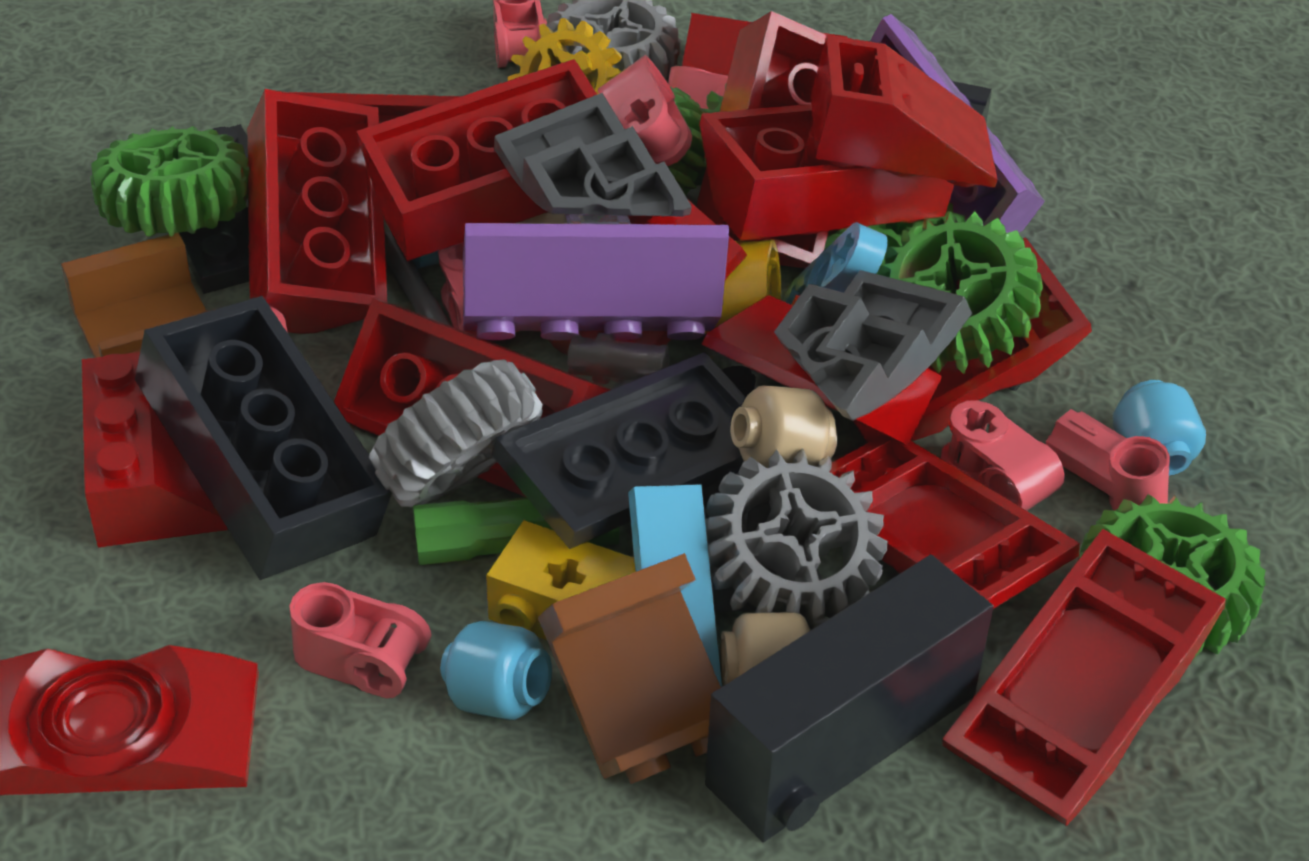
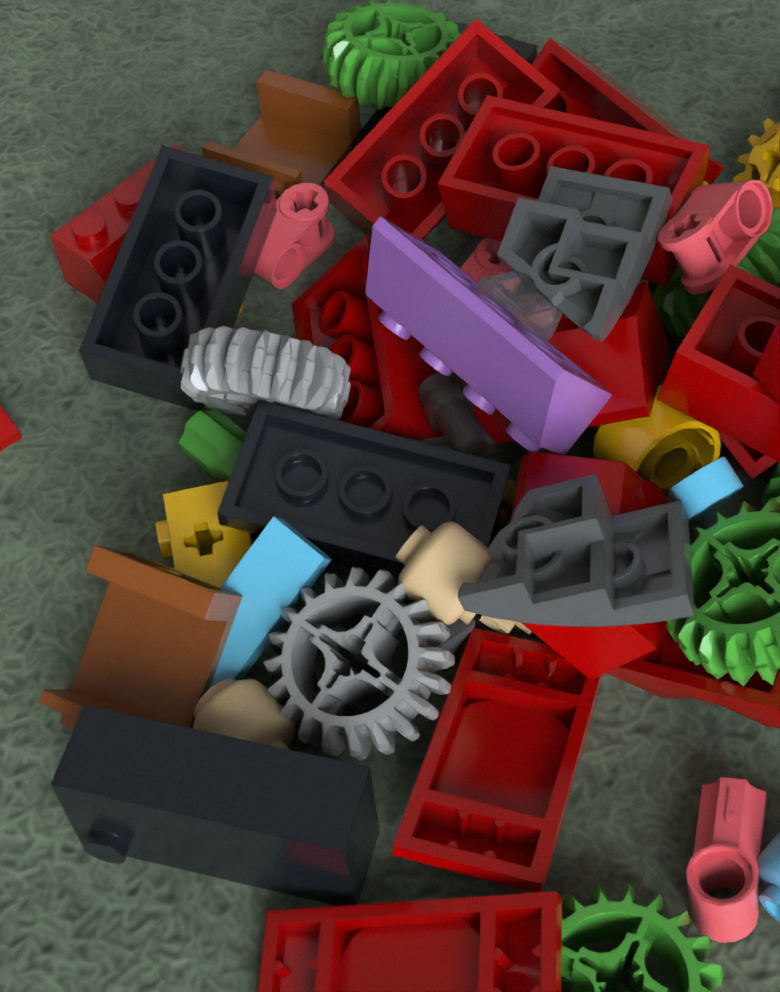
camera: 60 degrees right, 10 degrees up
coral piece [289,582,432,698] -> none
medium azure head [440,621,552,720] -> none
coral piece [940,400,1065,511] -> none

